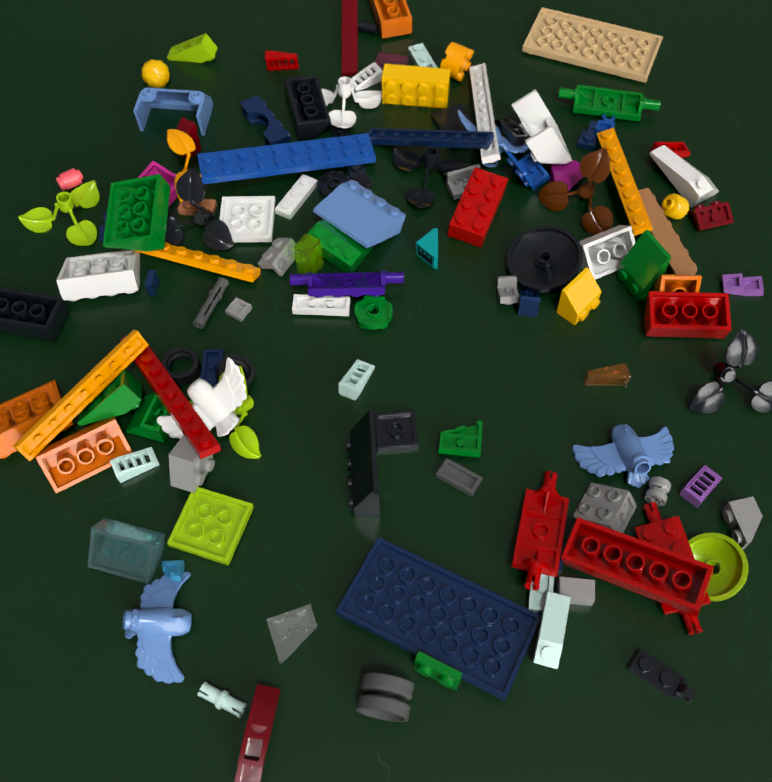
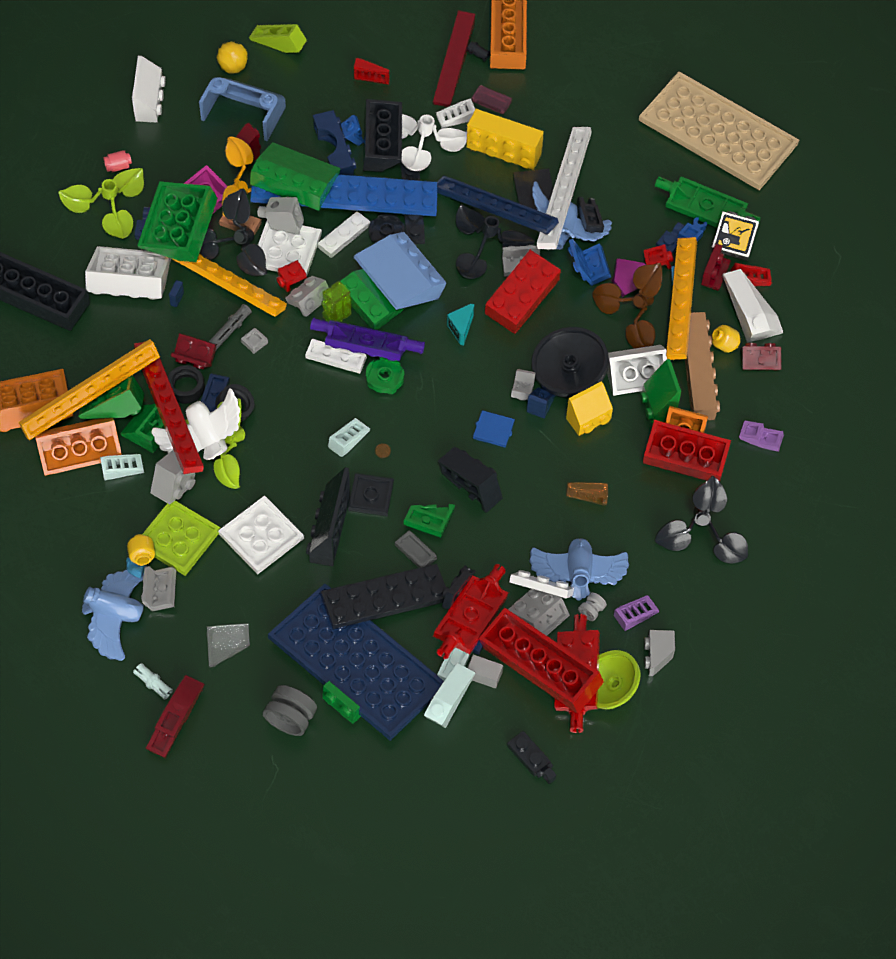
camera: 10 degrees right, 0 degrees up
clear light blue slope [88,518,165,584] -> none
light aqua hinge [408,43,437,68] -> none
light orange brick [440,42,474,82] -> none
white windscreen [511,89,573,164] -> none
none -> yellow head [127,534,155,566]
none -> white slope [132,56,166,122]
none -> light grey bracket [141,566,176,611]
none -> dark red bracket [171,333,217,369]
none -> white plate [218,496,304,574]
none -> green slope [250,142,341,211]
none -> light grey torso [257,197,304,234]
none -> red bracket [276,260,307,292]
none -> black plate [320,564,446,629]
none -> blue bracket [341,115,363,146]
none -> clear orange piece [375,444,391,458]
none -> black wedge [438,446,503,513]
none -> black hinge [442,565,476,609]
none -> blue piece [473,411,515,448]
none -> white plate [510,570,574,598]
none -> red bracket [643,244,674,269]
none -> dark red bracket [701,244,731,290]
none -> piece [712,211,759,261]

